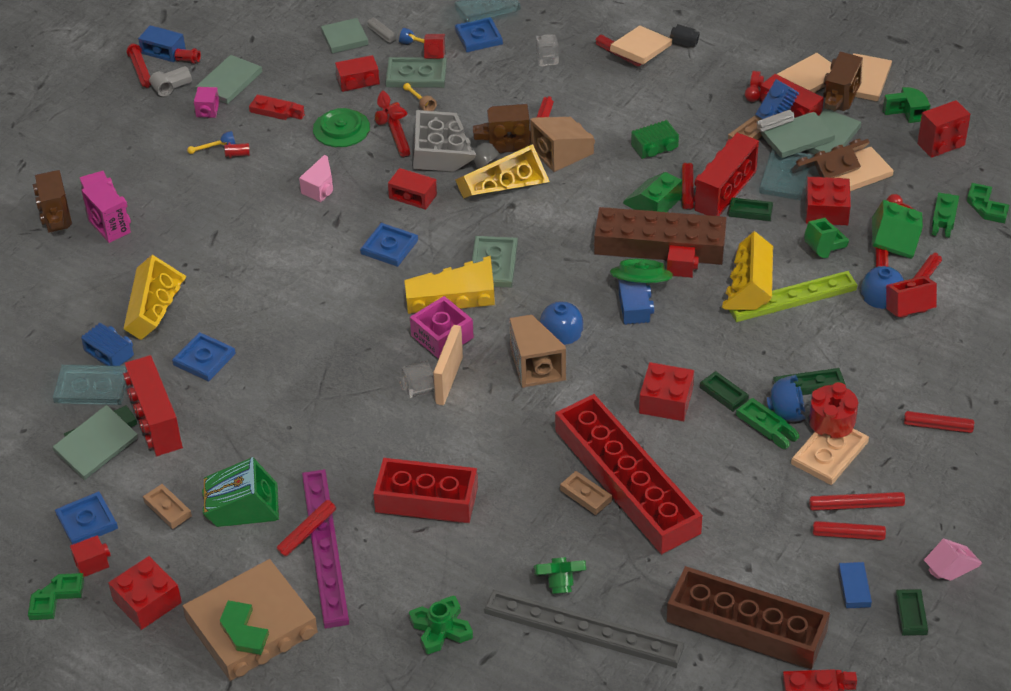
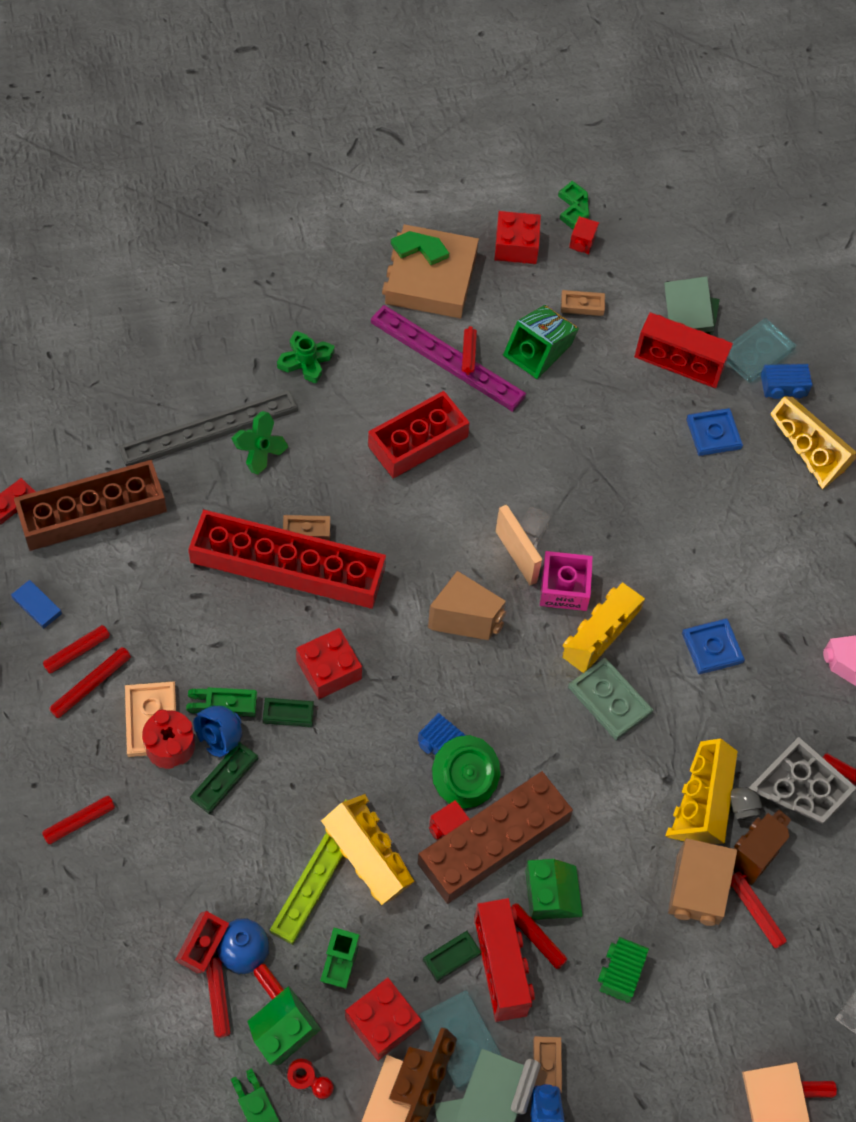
camera: 130 degrees right, 15 degrees up
blue tile [55,492,118,545] -> none
red brick [388,168,437,210] -> none
blue cylinder [540,301,583,345] -> none

